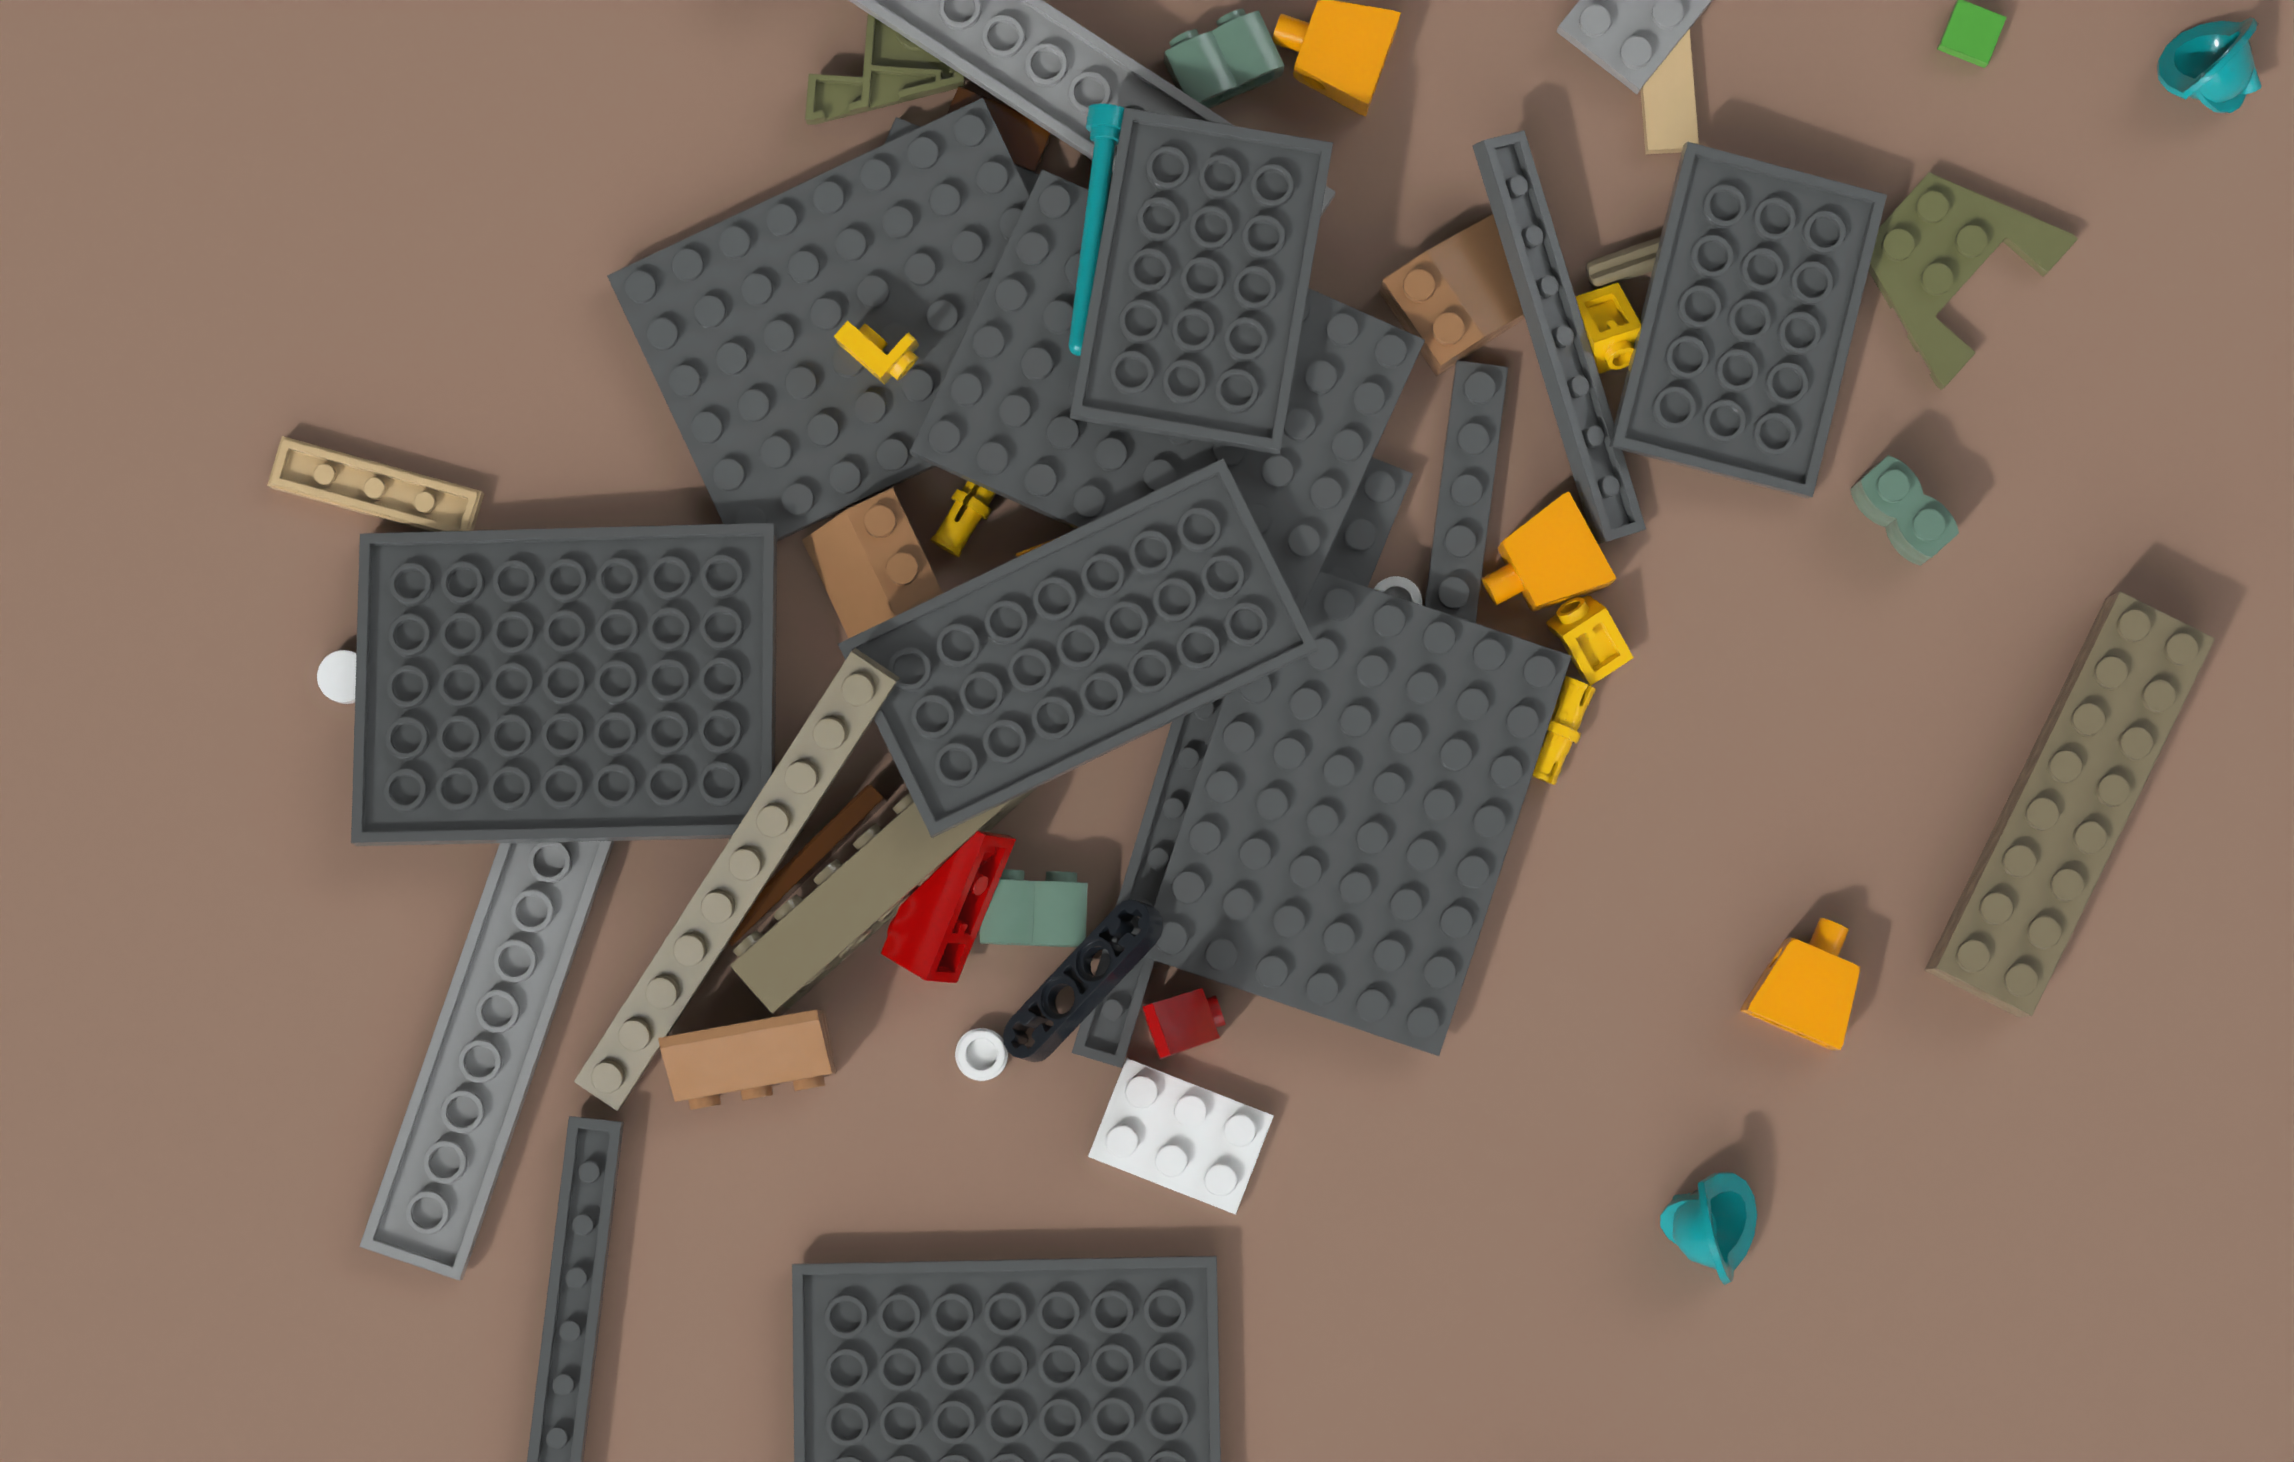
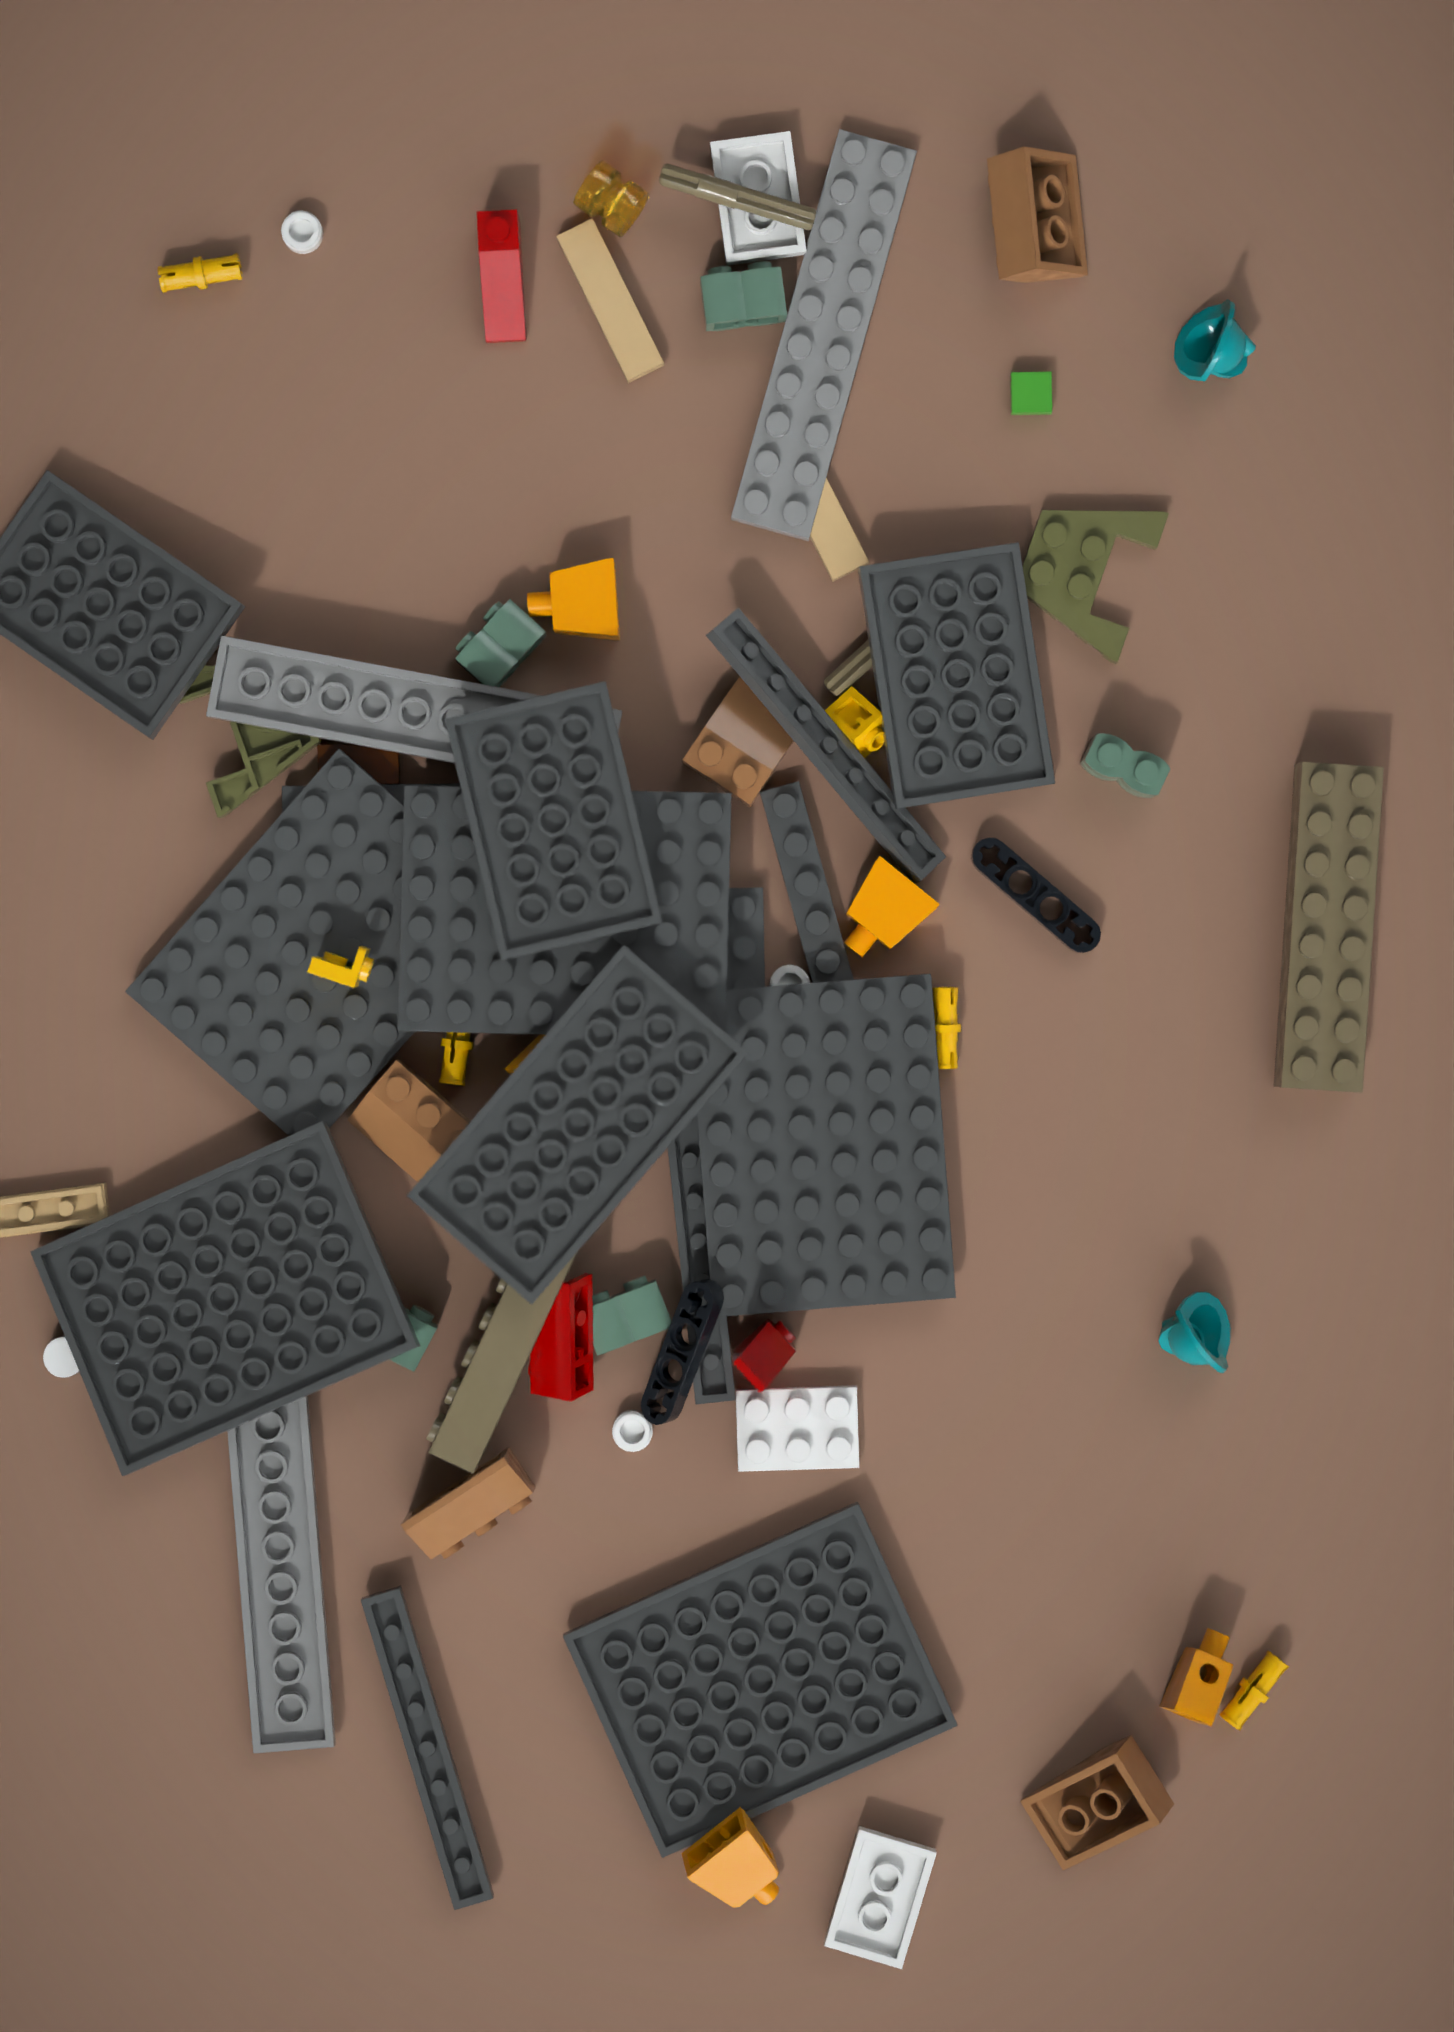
camera: 25 degrees left, 5 degrees up
dark tan plate [574,648,900,1111] -> none
reddish brown tile [729,785,887,948] -> none
teal piece [1068,104,1125,356] -> none
yellow bracket [1546,595,1634,686] -> none
light orange torso [1740,918,1860,1051] -> none
none -> black beam [971,838,1101,953]

